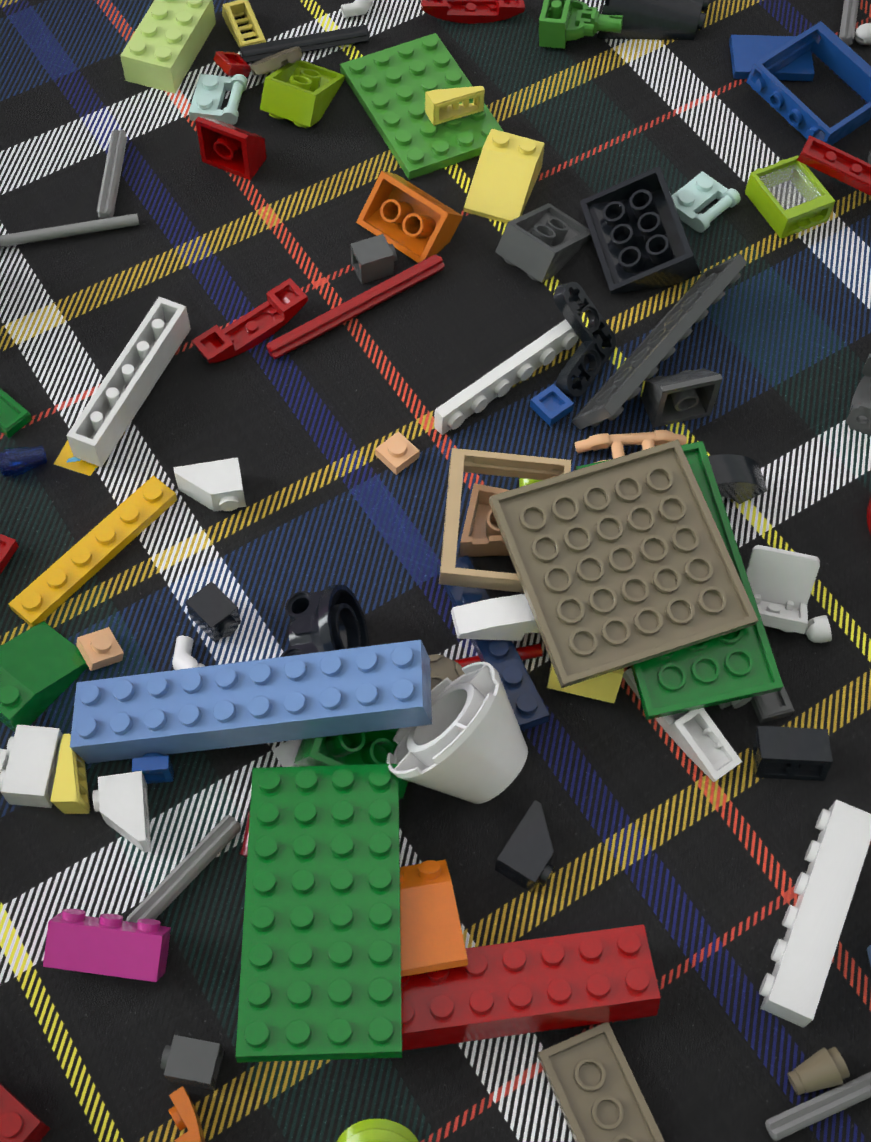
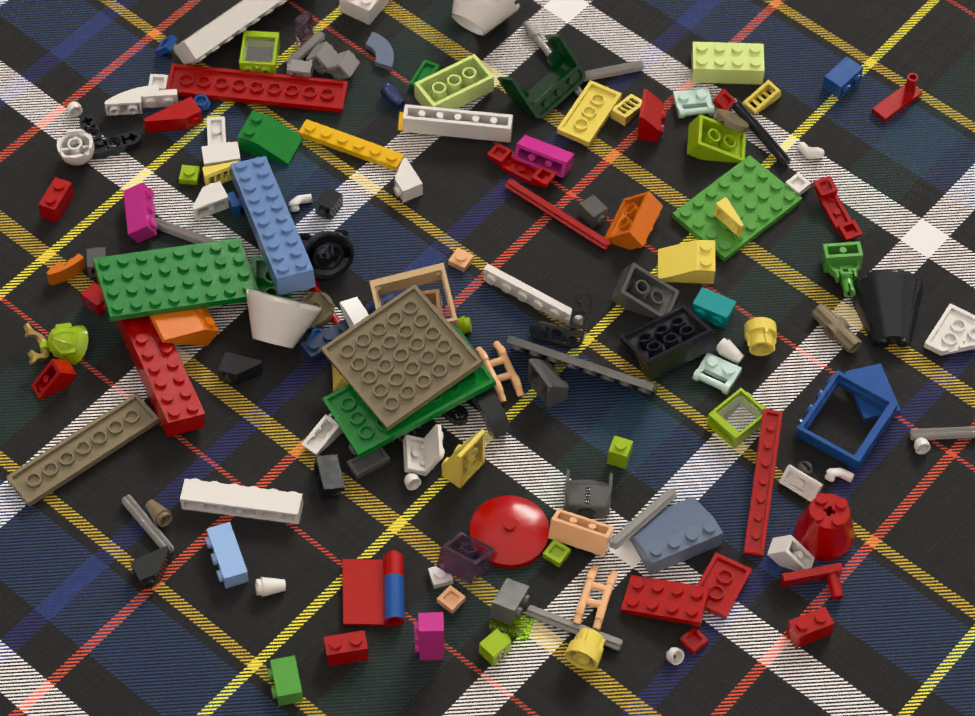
camera: 75 degrees right, 5 degrees down
light nougat plate [76,627,124,671] -> none
blue plate [530,384,574,426] -> none
none -> red brick [81,282,107,317]
none -> lime plate [179,165,200,185]
none -> yellowish green brick [414,54,494,109]
none -> light yellow slope [441,429,486,488]
none -> dark green windscreen [497,34,586,119]
none -> dark pink brick [514,135,574,178]
none -> light yellow plate [557,80,622,147]
none -> lime brick [607,435,633,469]
none -> light yellow slope [610,94,642,126]
none -> teal brick [692,287,737,329]
none -> white cone [715,338,744,365]
none -> light yellow piece [744,317,777,356]
none -> white plate [785,172,811,196]
none -> dark tan piece [811,304,862,353]

